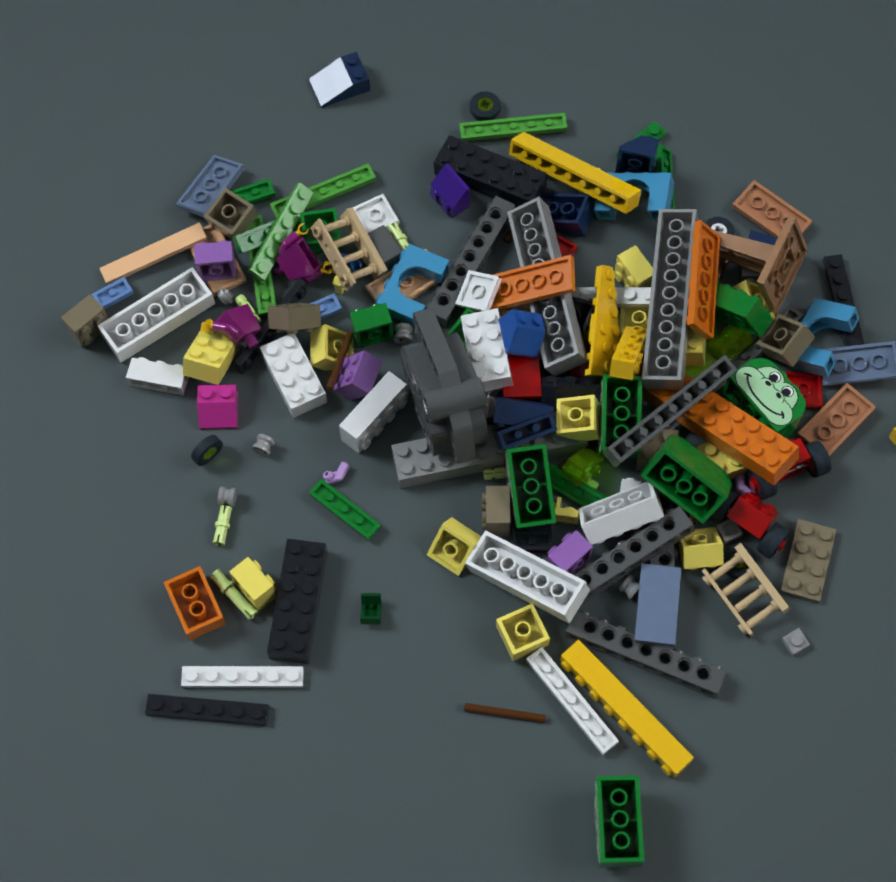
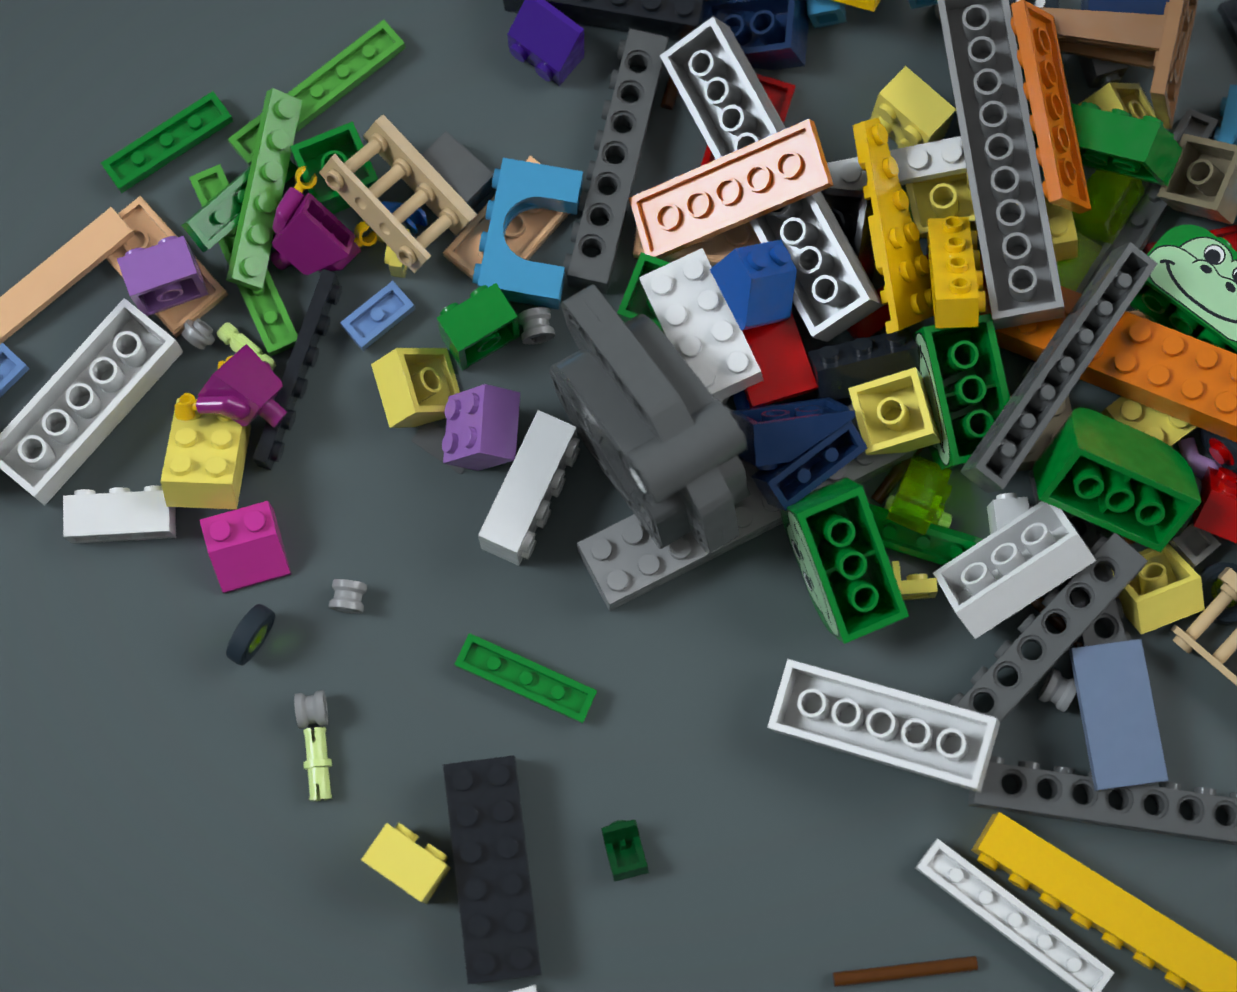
camera: 20 degrees left, 10 degrees up
orange brick [163,566,226,641] -> none
sand blue tile [176,155,245,217] -> none
dark tan brick [203,188,258,240] -> none
yellowish green pin [210,569,258,620] -> none
white brick [260,334,327,418] -> none
dark tan brick [268,302,321,334] -> none
lavender arm [323,462,350,484] -> none
reddish brown bar [326,331,354,392] -> none
white tile [353,194,400,233] -> none
yellowish green pin [387,222,409,250] -> none
light yellow slope [427,517,482,576] -> none
white plate [455,270,502,312] -> none
dark tan brick [482,486,510,536] -> none
yellowish green axle [483,467,506,480] -> none
light yellow brick [496,603,550,661] -> none
black plate [512,523,553,552] -> none
medium lavender brick [547,530,593,574] -> none

